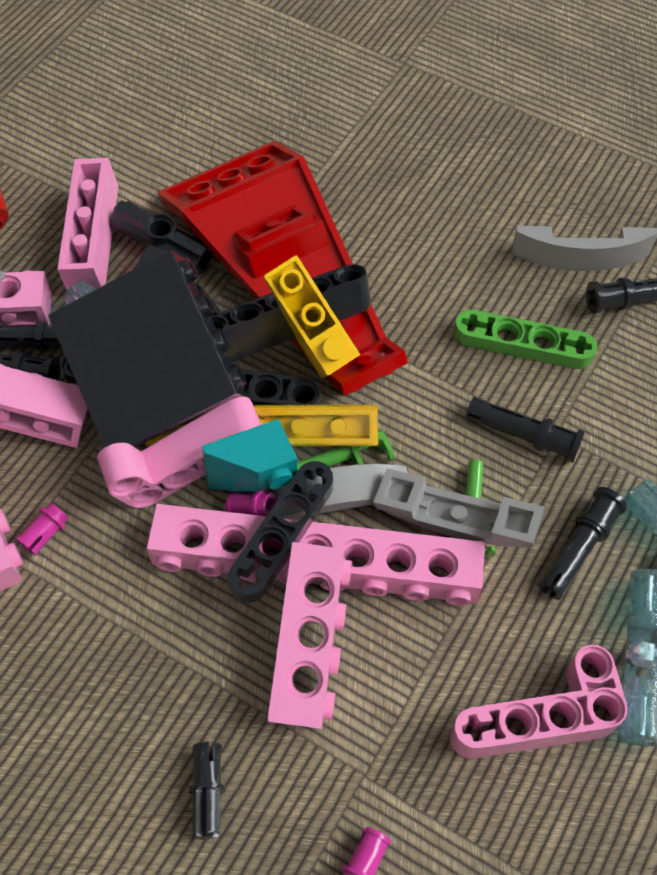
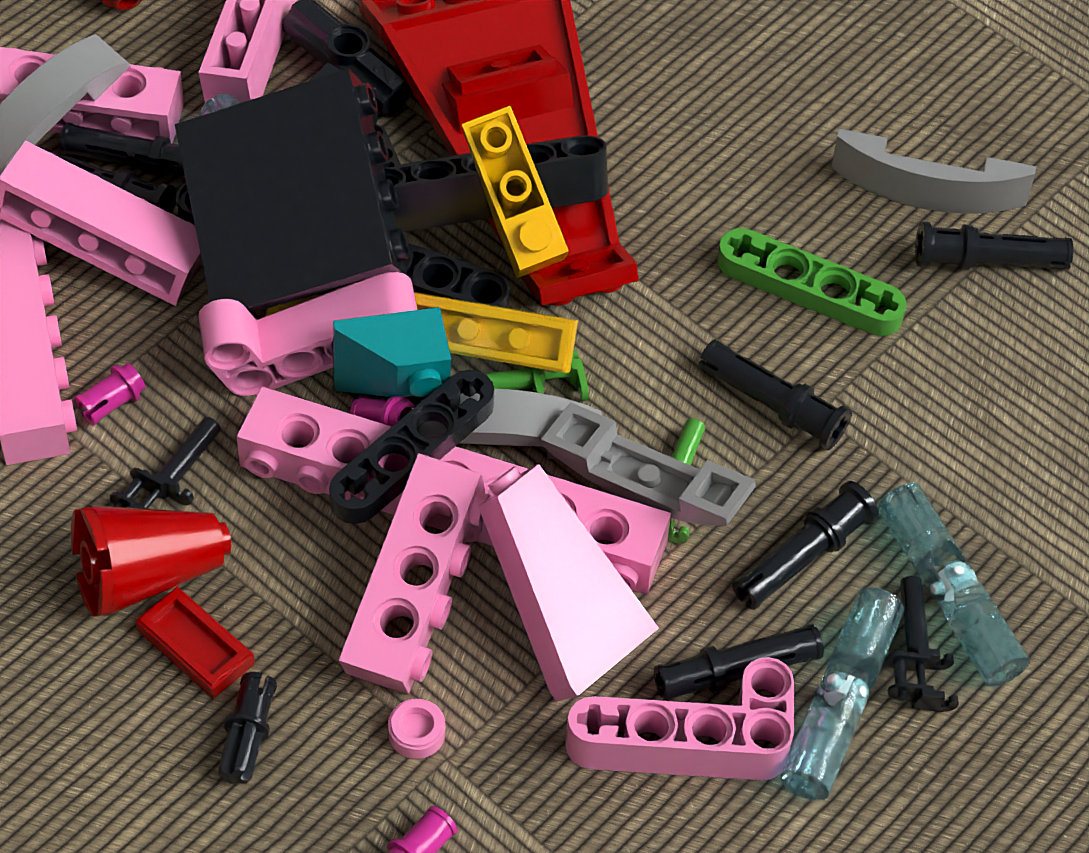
camera: 10 degrees right, 5 degrees down
none -> red cone [71,505,231,617]
none -> black piece [110,417,221,509]
none -> red tile [135,586,255,699]
none -> bright pink tile [388,699,445,759]
none -> slope [478,464,659,702]
none -> black pin [654,623,824,701]

